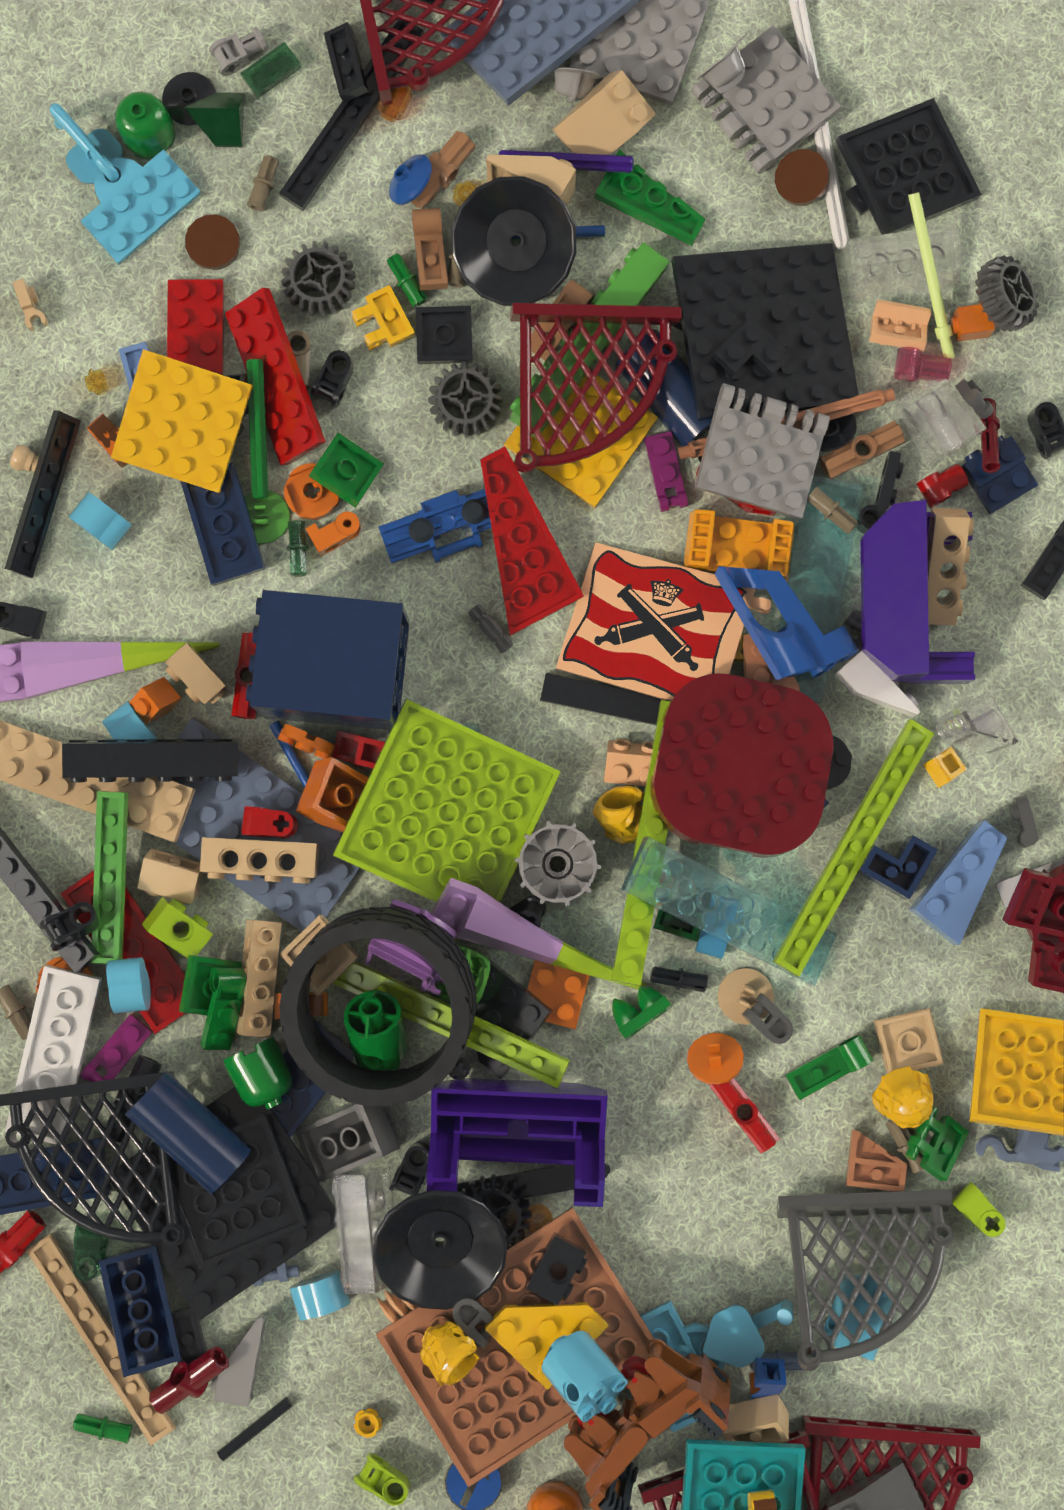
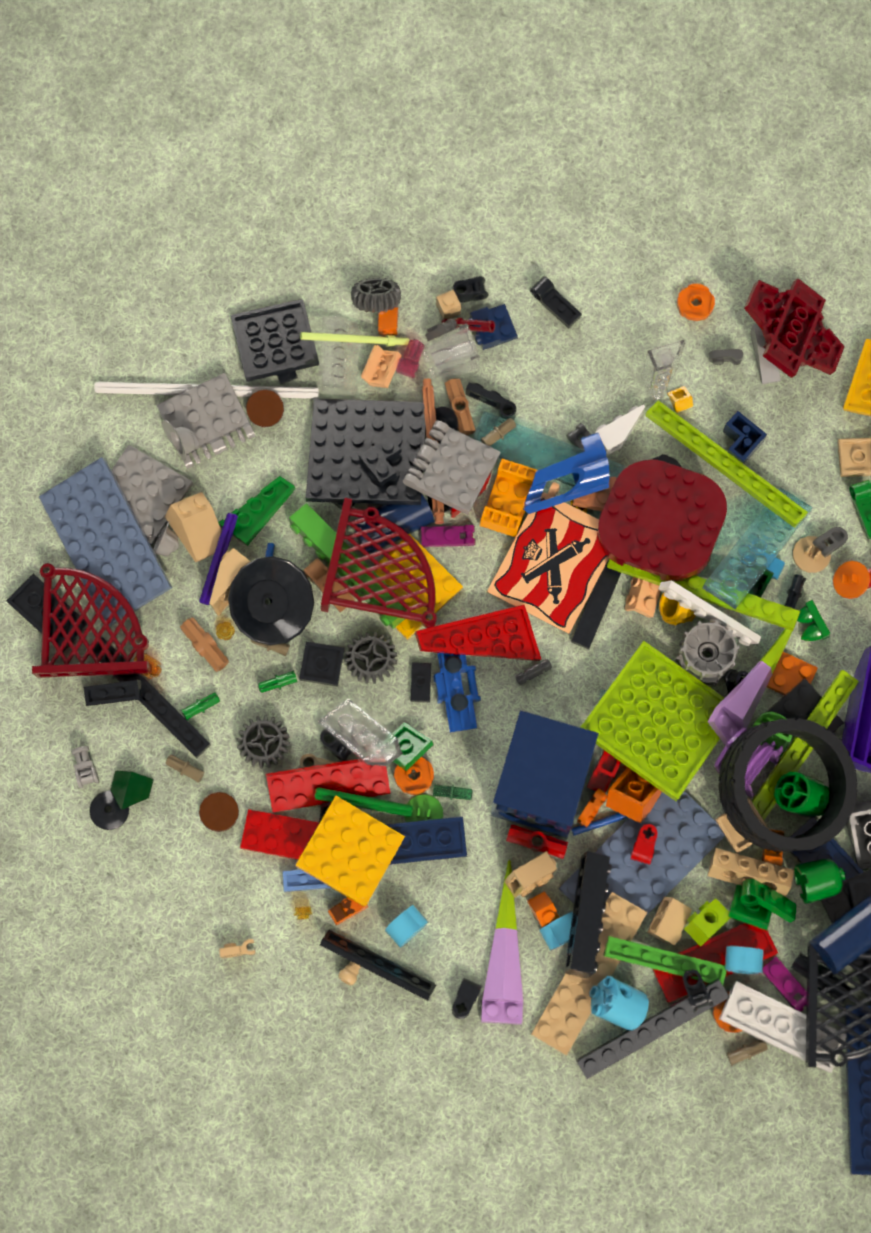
camera: 80 degrees left, 10 degrees down
medium azure plate [50,103,201,265] -> none
green cylinder [115,91,176,159] -> none
tan brick [200,837,320,884] -> none
clear green plate [240,42,302,99] -> none
orange leg [305,511,361,557] -> none
yellow plate [351,285,415,351] -> none
blue dish [389,154,432,205] -> none
medium nougat plate [412,208,448,291] -> none
dark purple wedge [860,500,975,684] -> none
medium blue wedge [909,820,1007,945] -> none
red piece [916,464,969,508] -> none
tan brick [927,508,974,626] -> none
none -> green axle [181,692,220,720]
none -> clear slope [318,699,402,766]
none -> black plate [410,662,432,703]
none -> tan brick [436,290,461,319]
none -> medium azure cylinder [589,976,649,1030]
none -> white plate [658,581,761,646]

